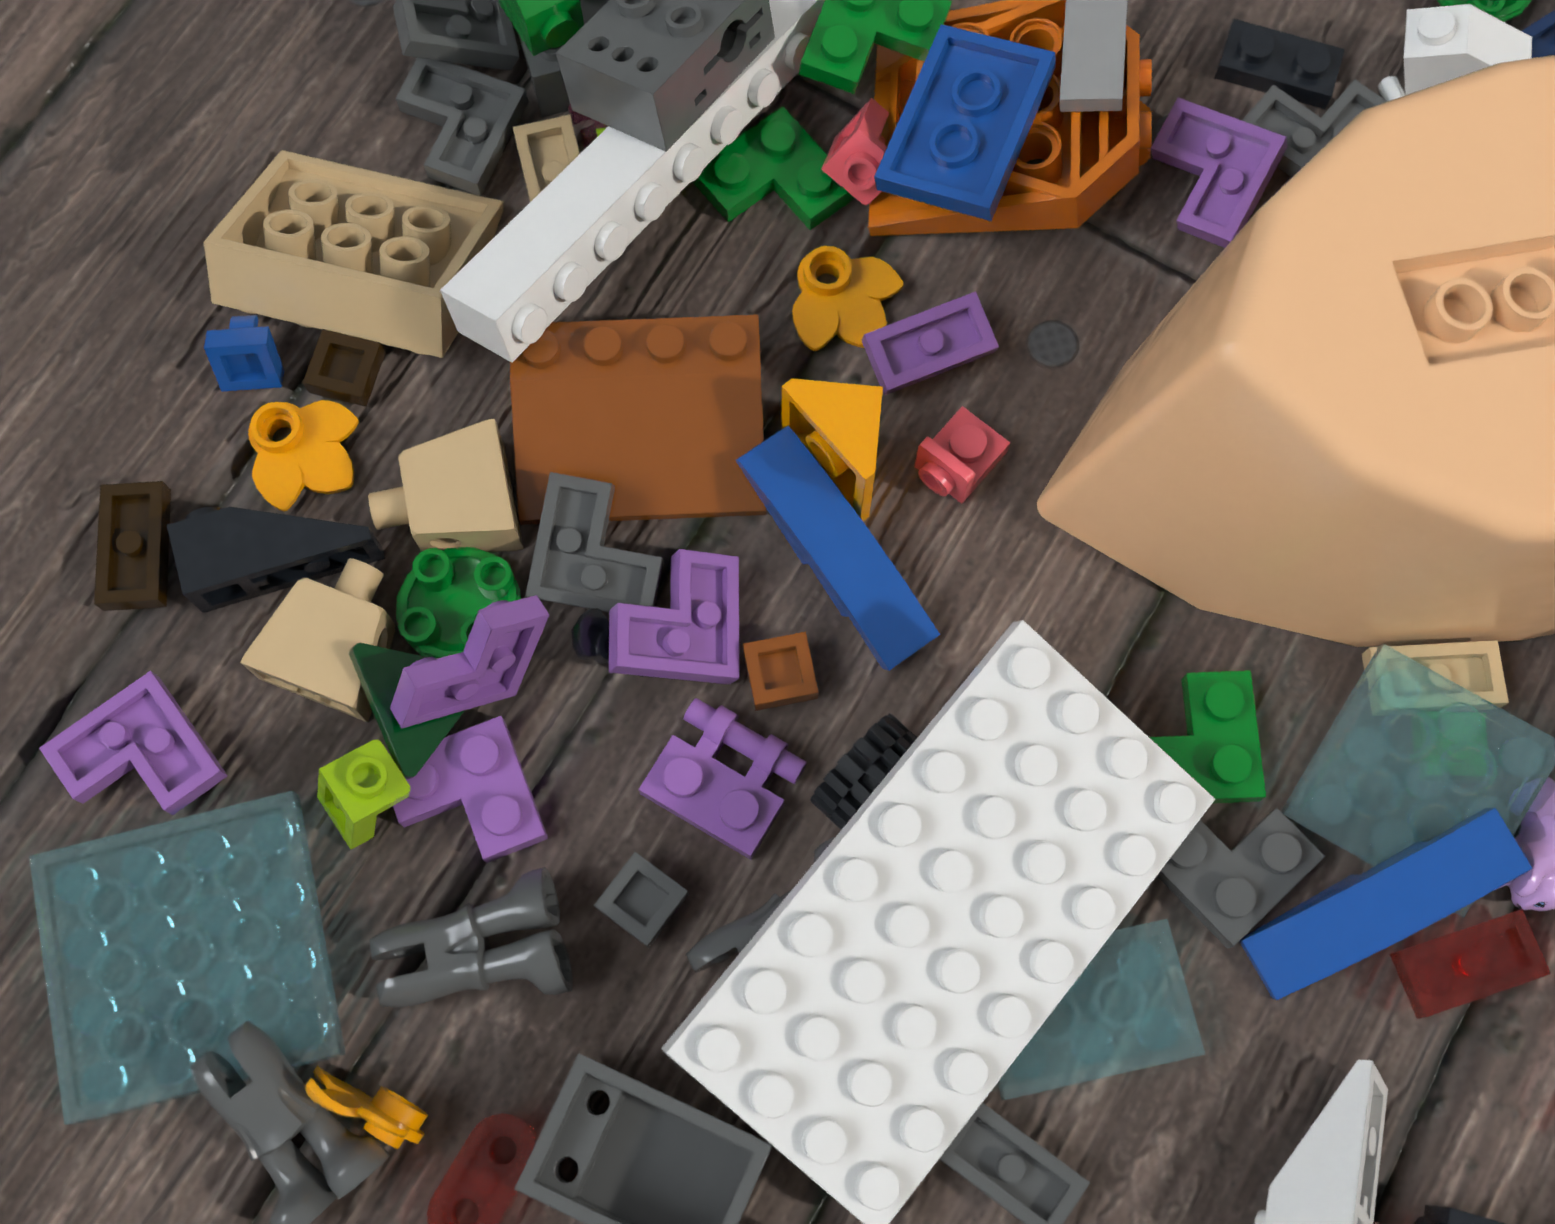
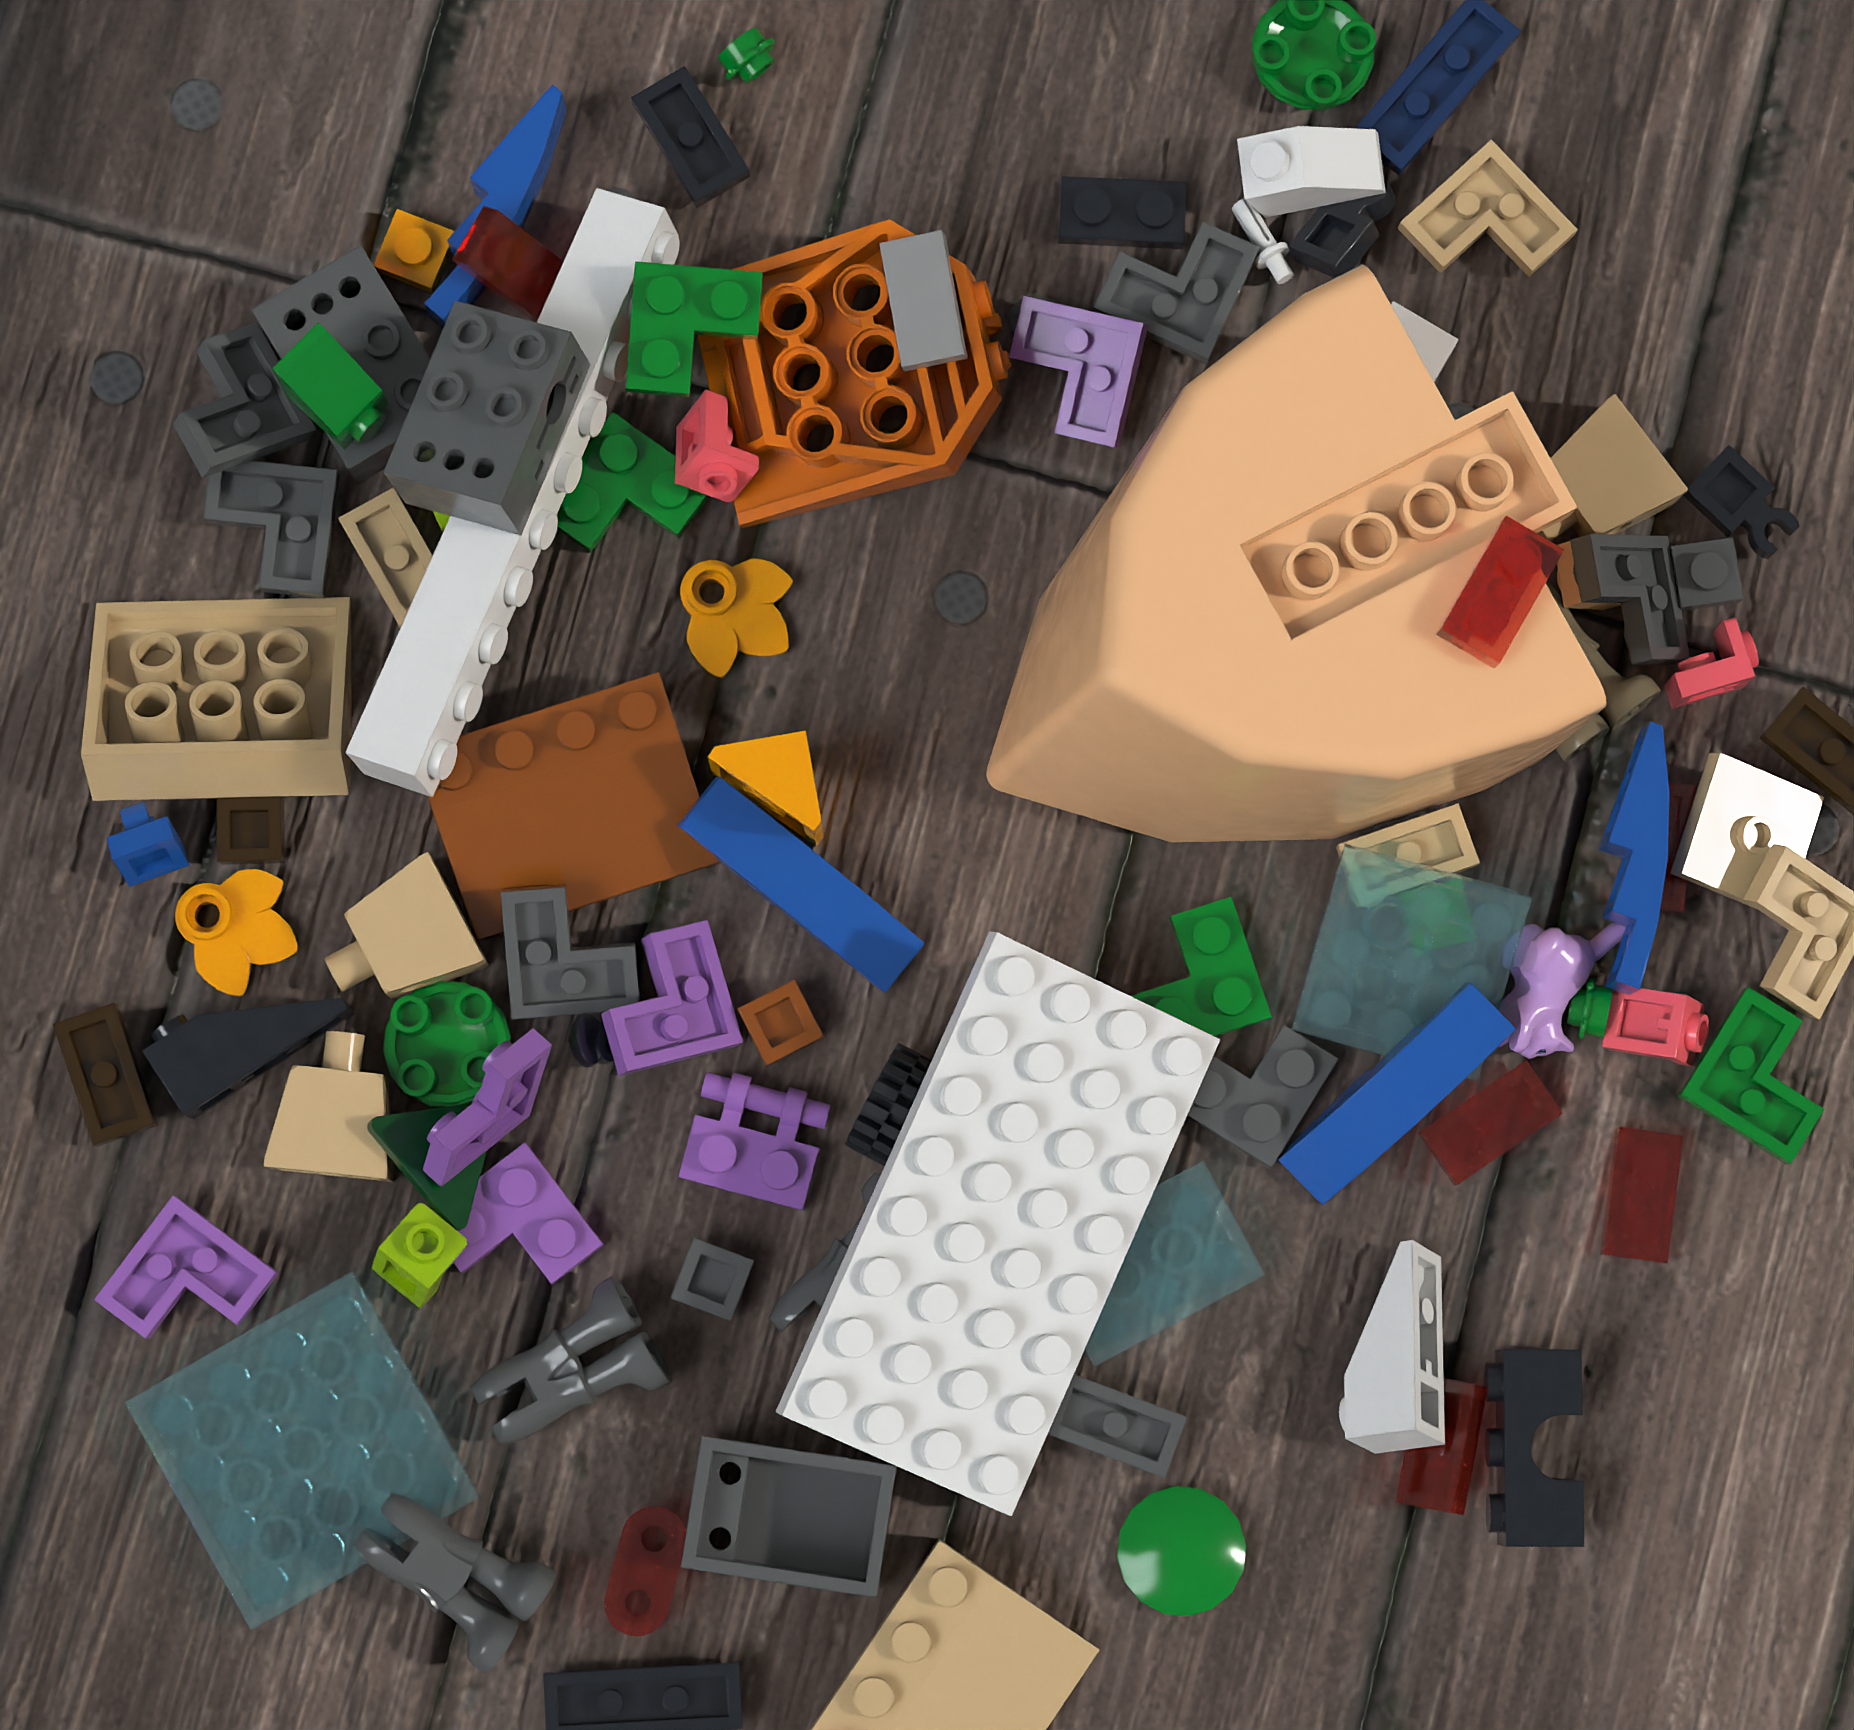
camera: 20 degrees left, 10 degrees up
light orange plate [305,1065,428,1149] -> none
medium lavender plate [861,291,999,396] -> none
blue plate [874,24,1056,221] -> none
coral bracket [914,406,1010,504] -> none

